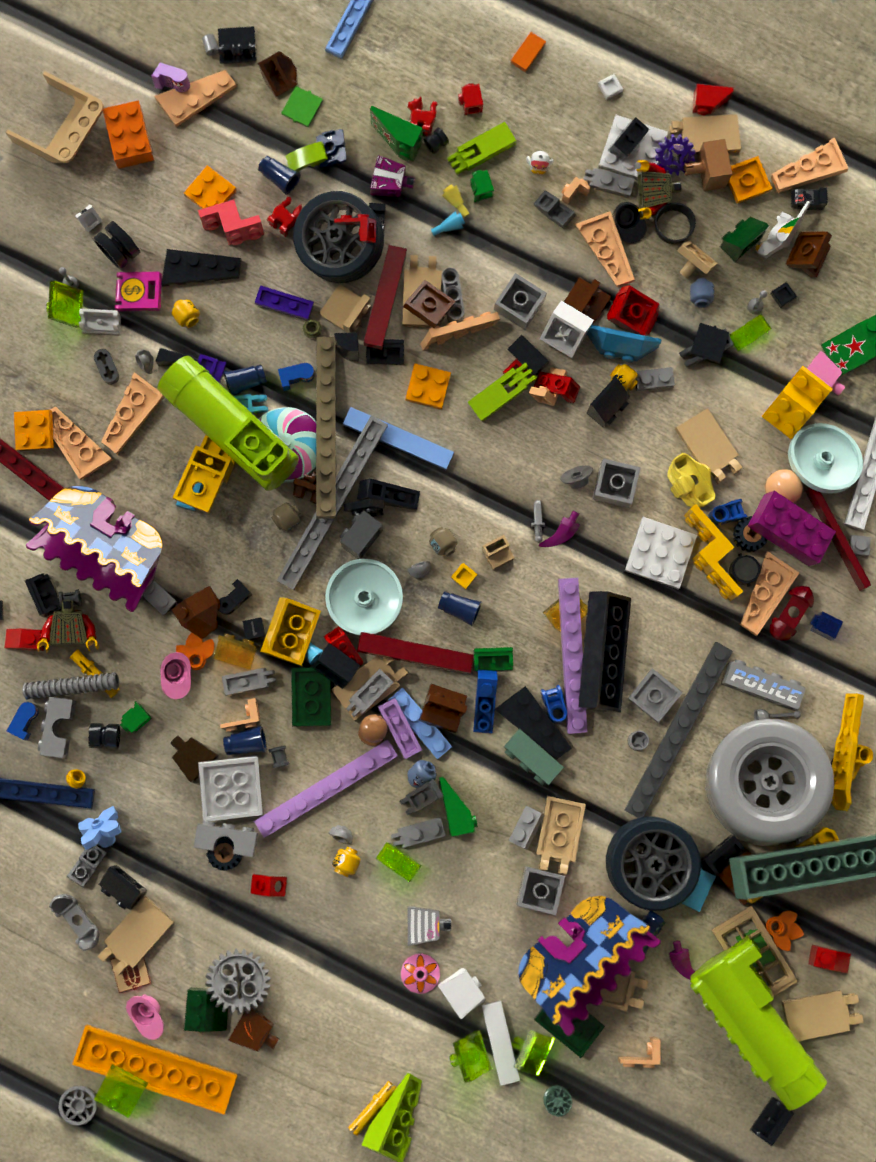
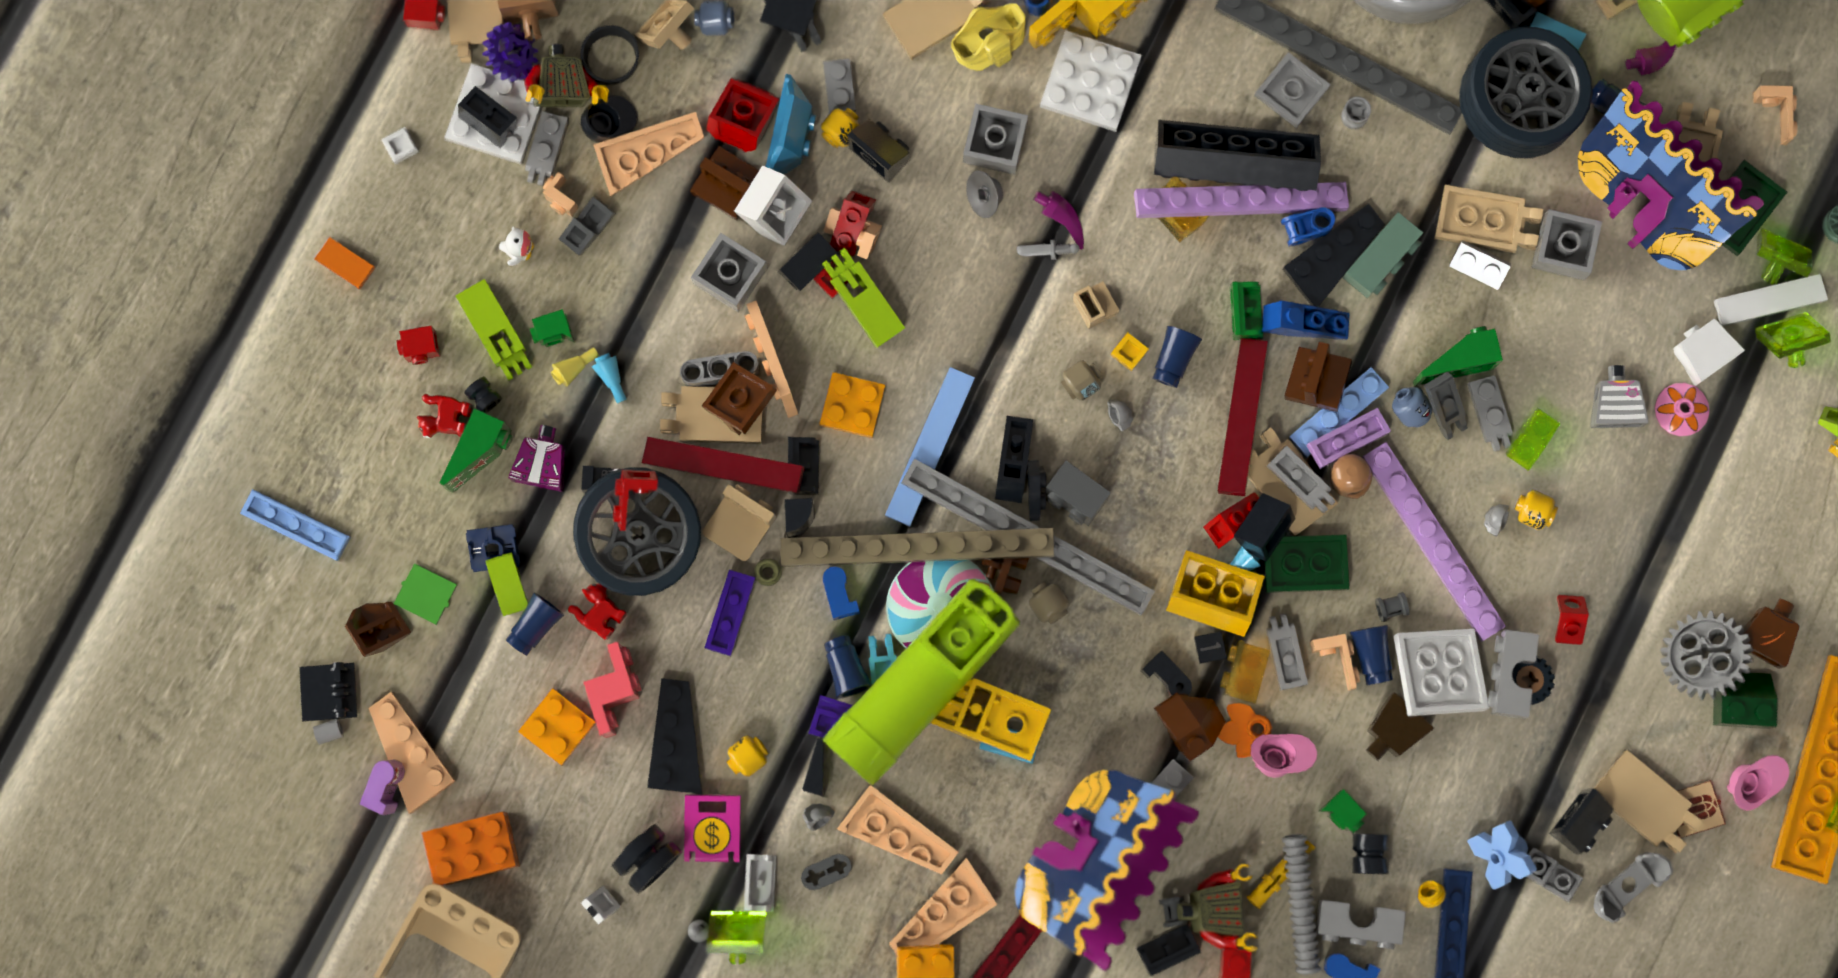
camera: 80 degrees left, 0 degrees up
light aqua dish [325,559,403,636] -> none

